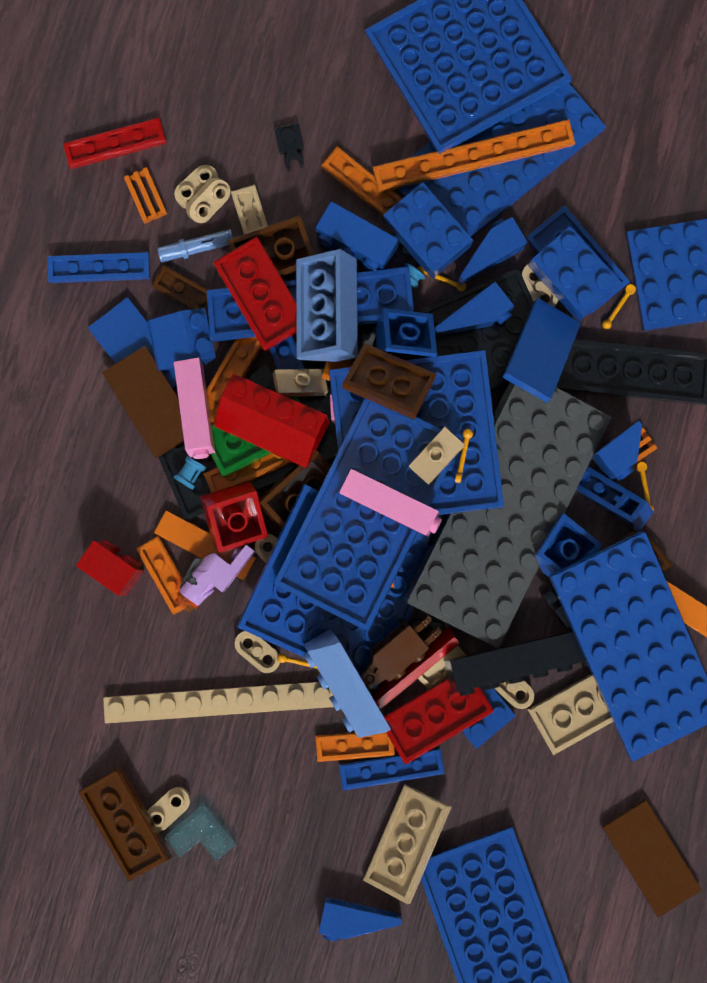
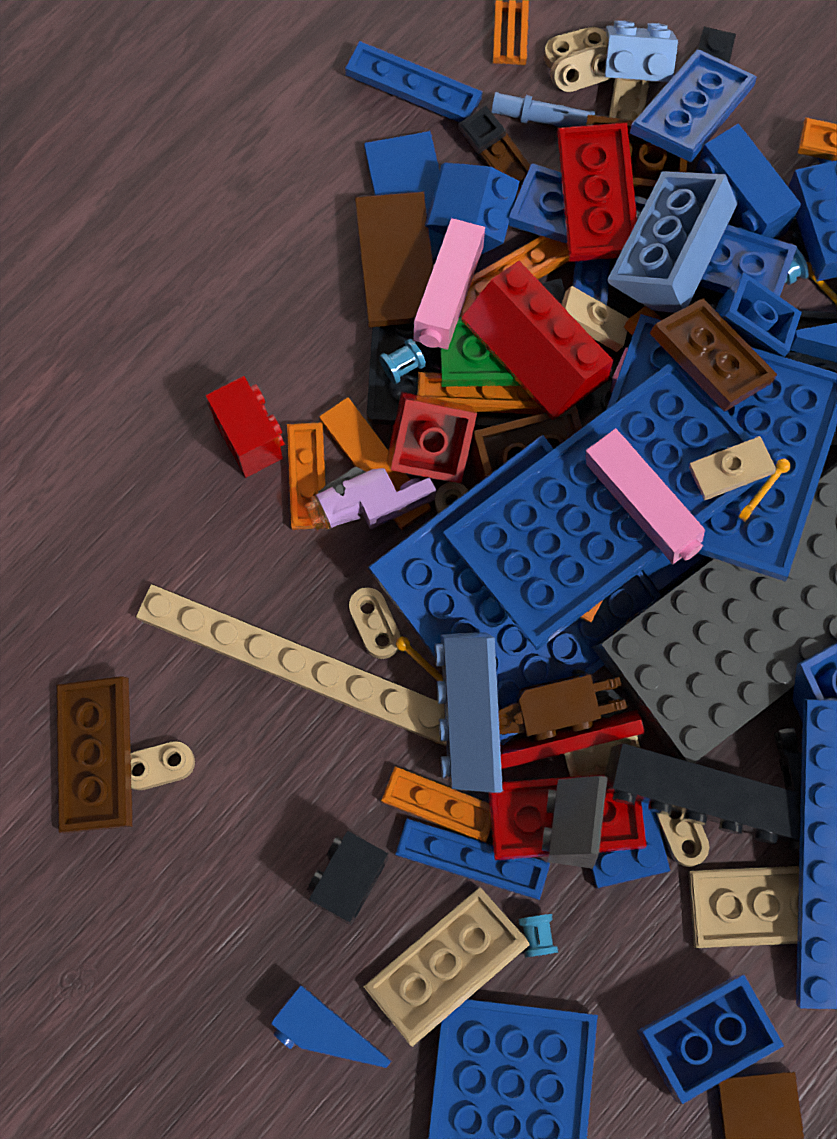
camera: 20 degrees right, 10 degrees down
clear light blue plate [164,803,237,861] -> none
orange tile [321,147,402,218] -> none
none -> black brick [307,830,389,926]
none -> black tile [458,106,506,154]
none -> dark azure bush [518,914,558,958]
none -> dark grey slope [542,776,607,869]
none -> light blue bracket [604,21,678,82]
none -> blue tile [630,49,757,162]
none -> blue brick [637,975,784,1104]

